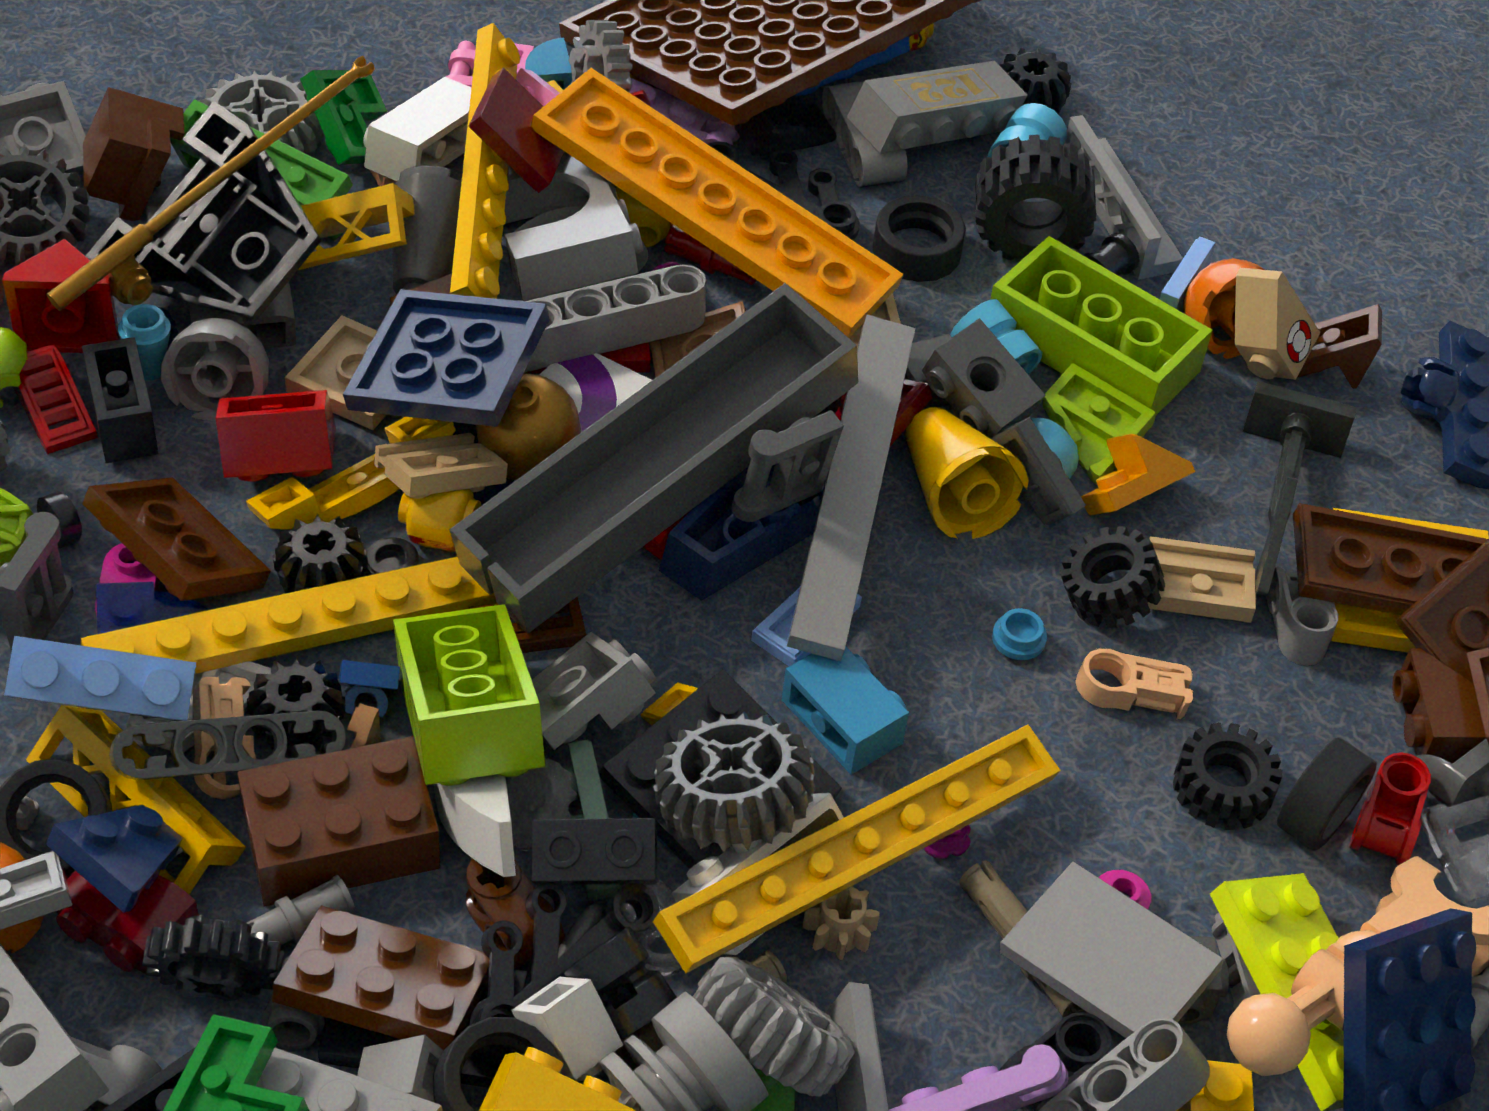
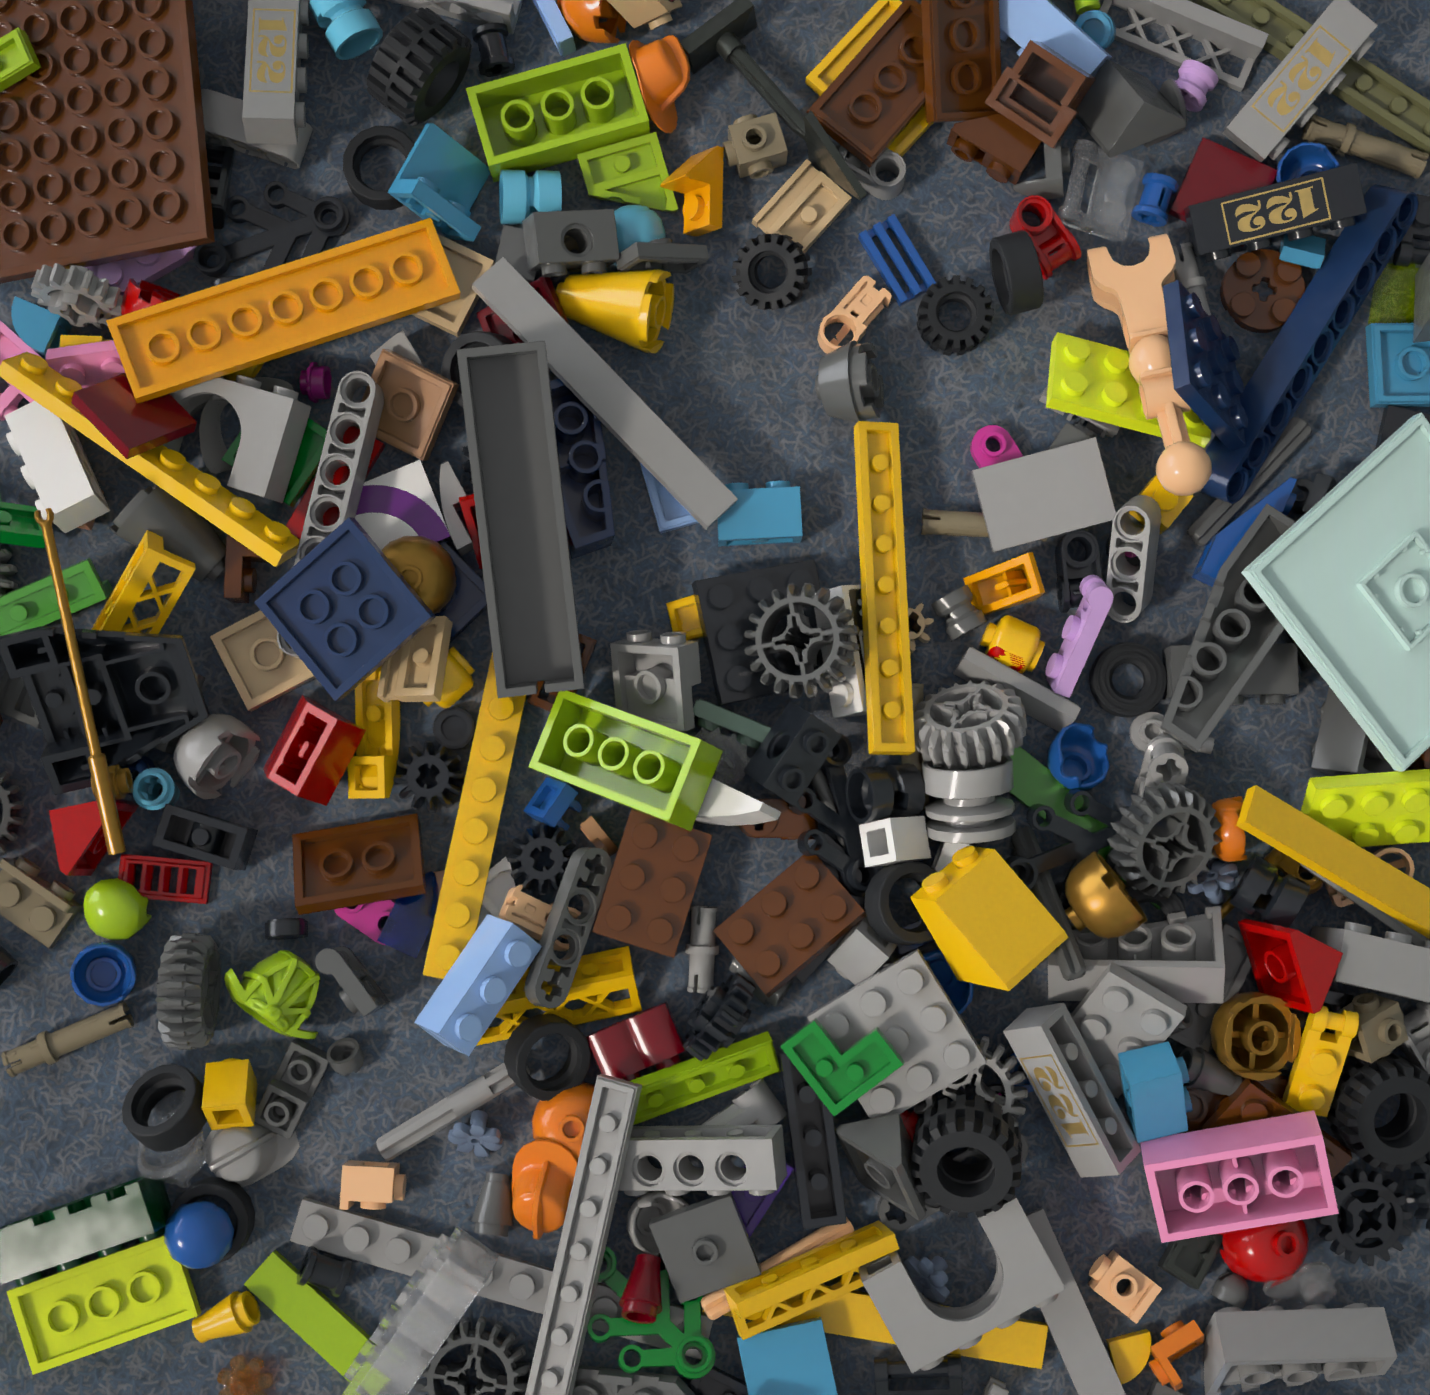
camera: 55 degrees left, 35 degrees up
dark blue wing [46,805,183,913] -> none
dark grey plate [732,410,844,522] -> none
dark azure plate [992,608,1047,660] -> none
none -> dark azure bracket [387,123,490,241]
none -> orange piece [629,35,690,133]
none -> lime tile [630,1031,781,1125]
none -> dark tan brick [722,112,788,179]
none -> dark grey cone [815,340,884,423]
none -> blue tile [858,214,936,307]
none -> dark grey wheel [931,585,988,642]
none -> light orange slope [963,552,1045,615]
none -> yellow head [979,615,1045,674]

